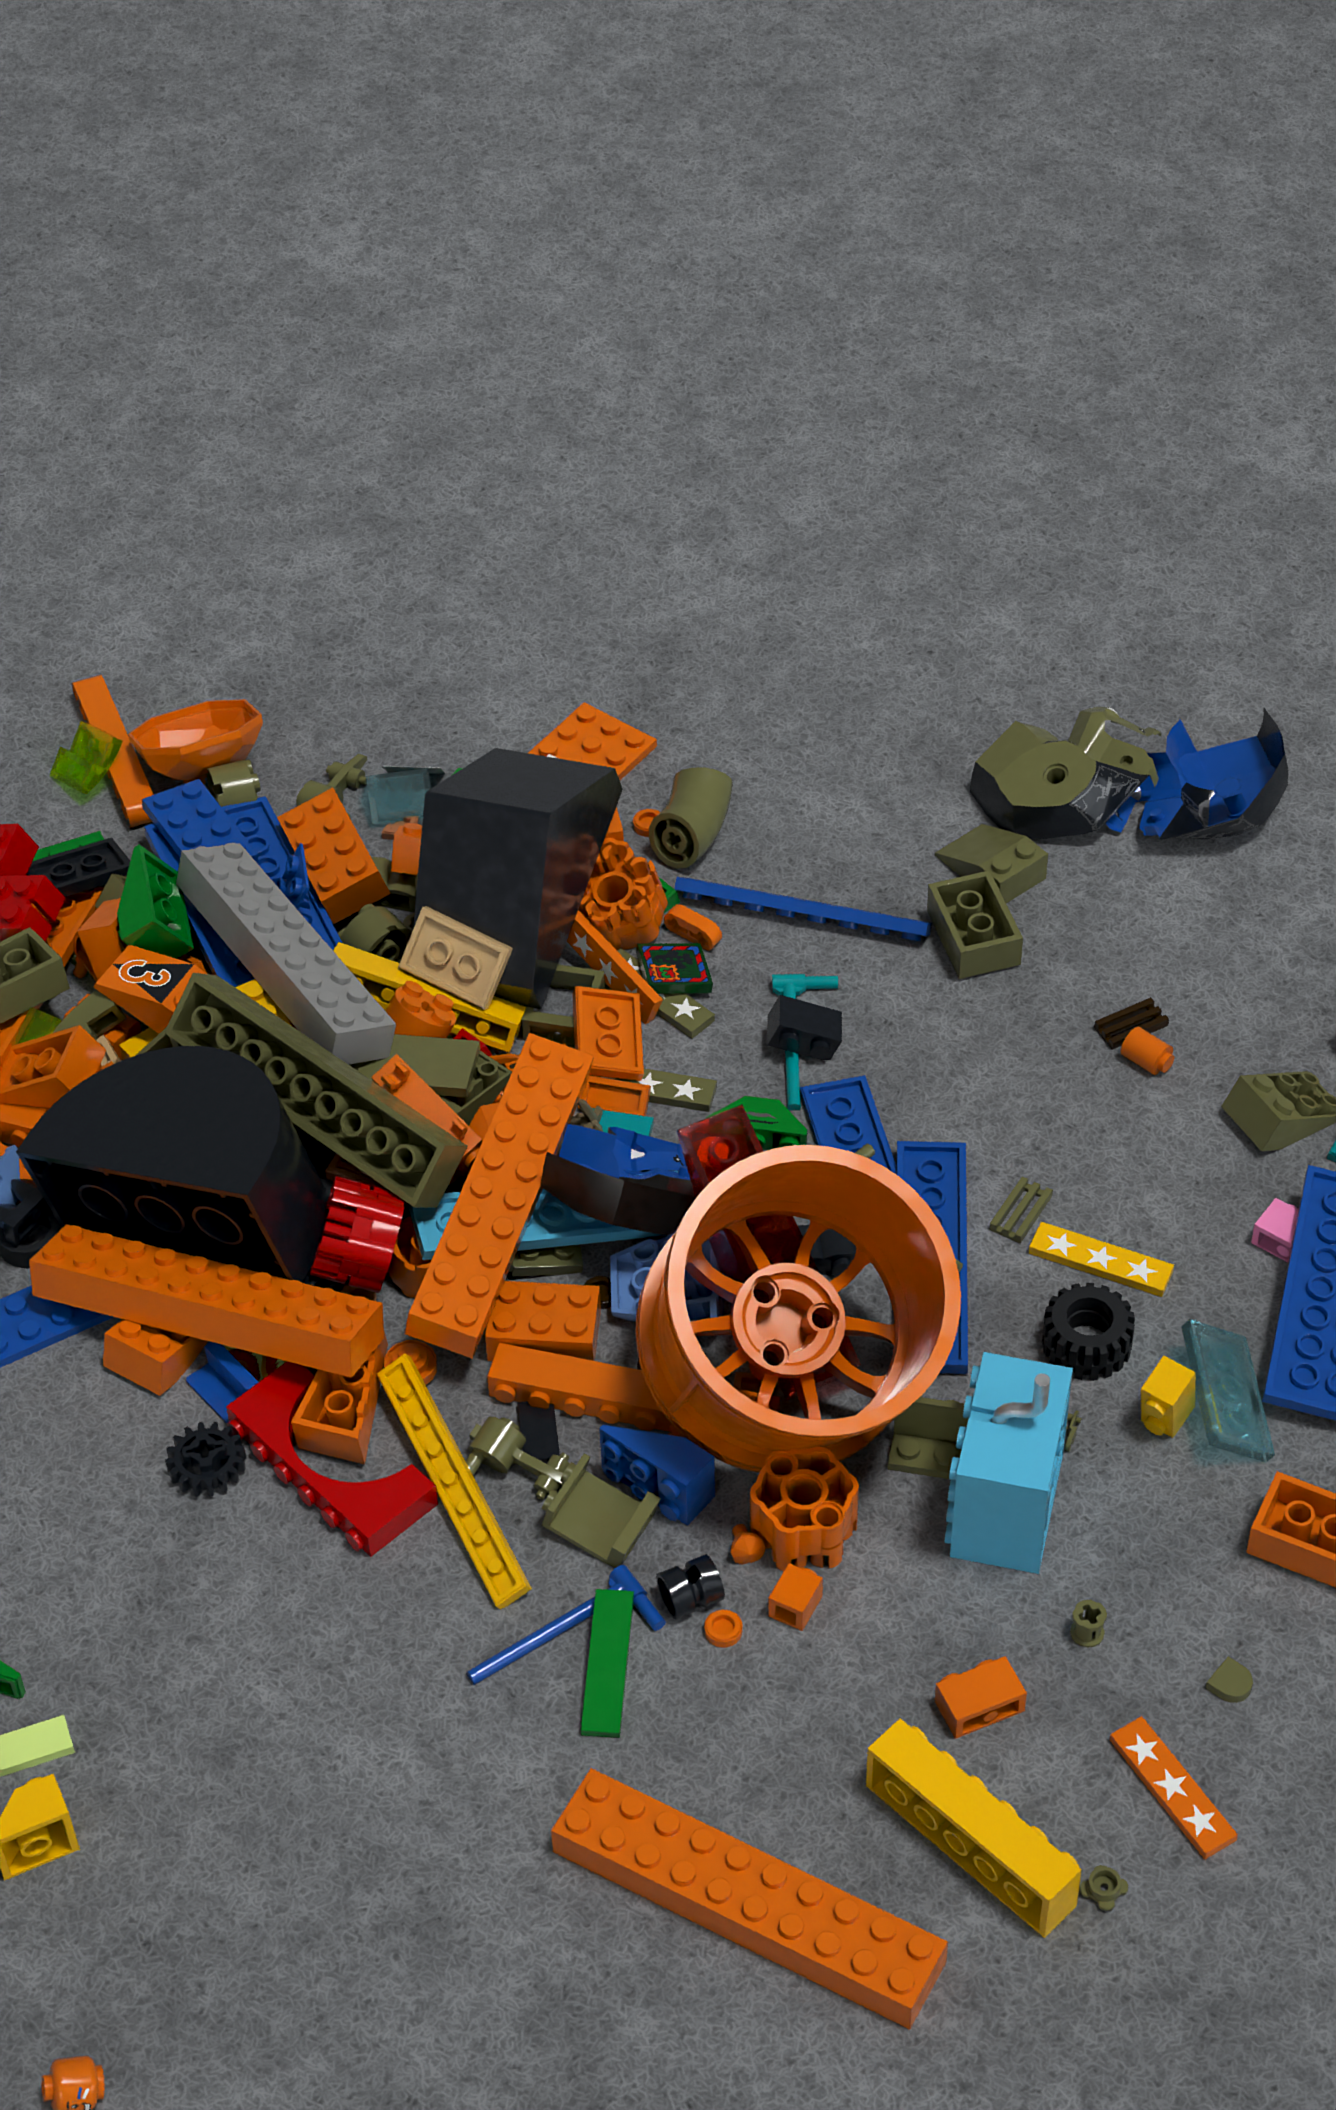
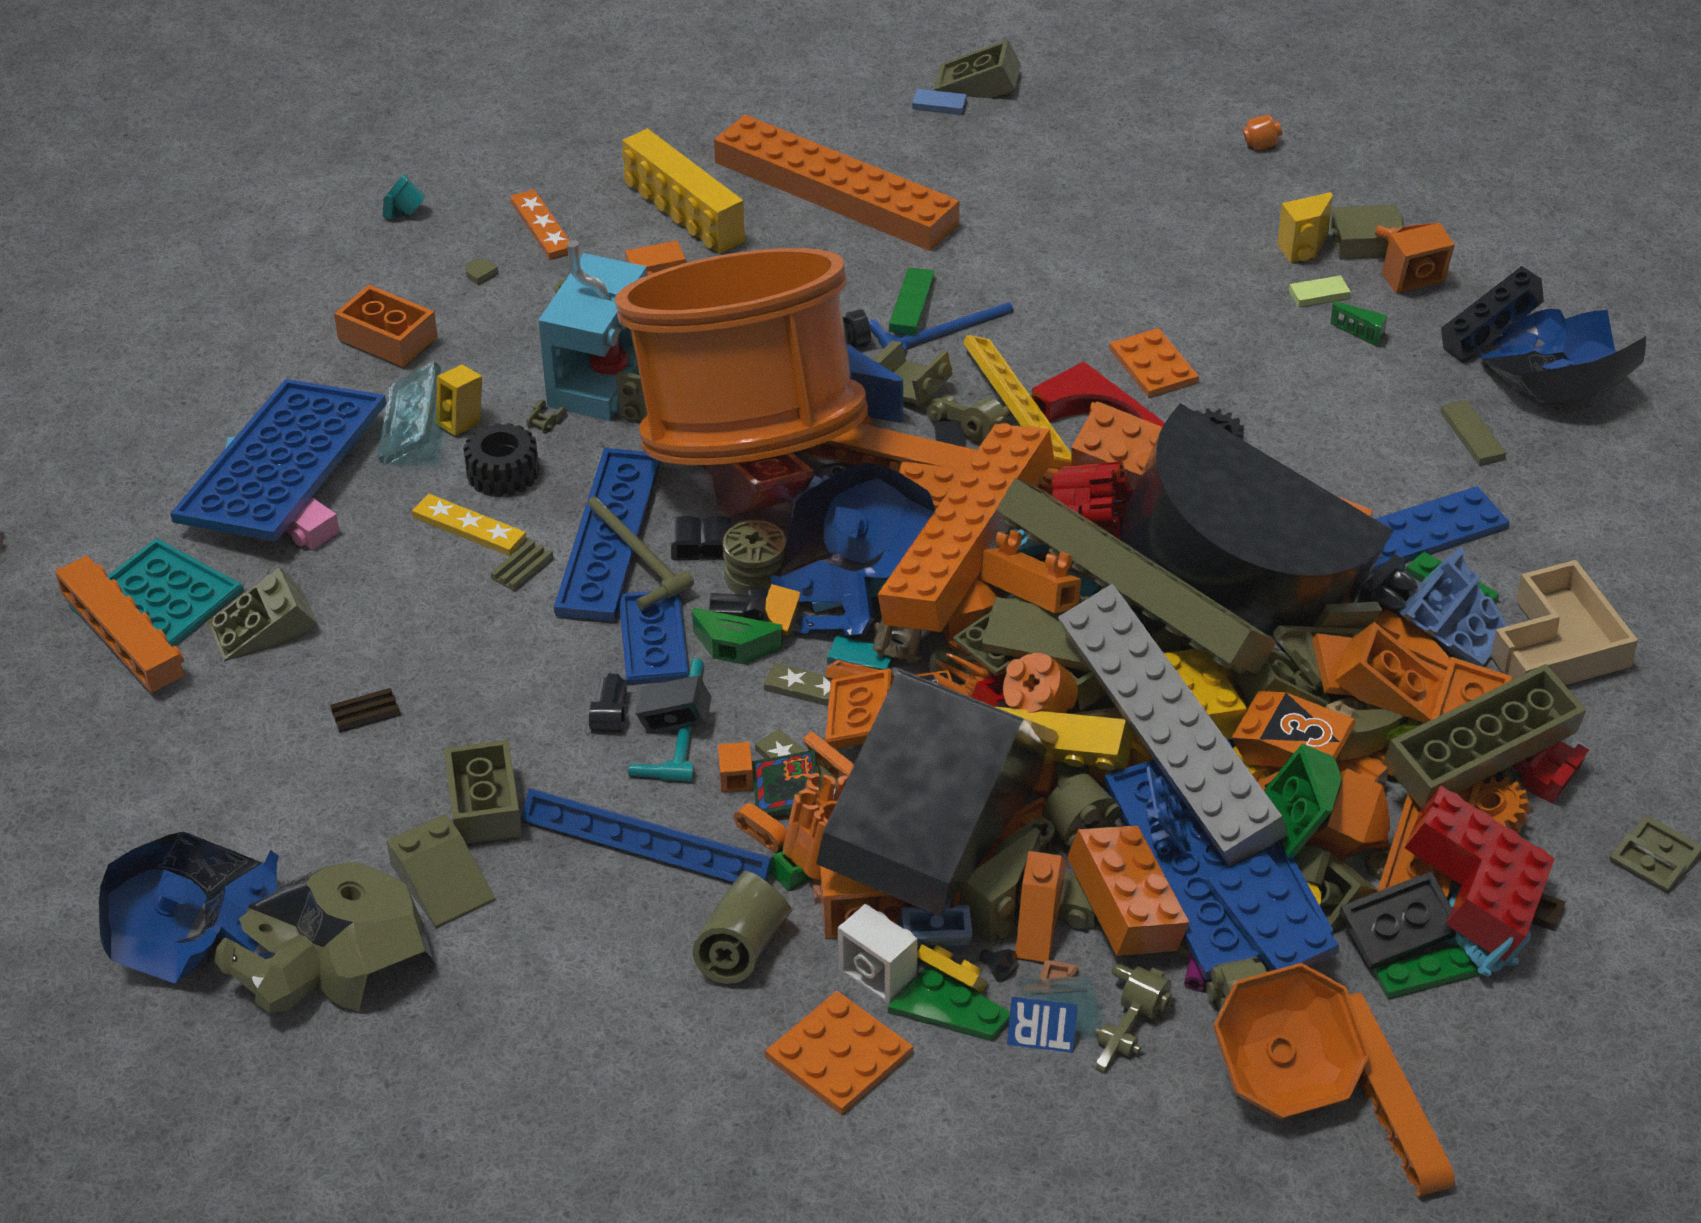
camera: 175 degrees left, 5 degrees down
clear neon green slope [50,721,123,794] -> none
orange tile [633,809,660,837] -> none
olive plate [1080,1865,1128,1911] -> none
orange brick [1120,1026,1175,1075] -> none
none -> black piece [589,673,628,732]
none -> orange brick [718,742,753,792]
none -> orange plate [1109,328,1199,398]

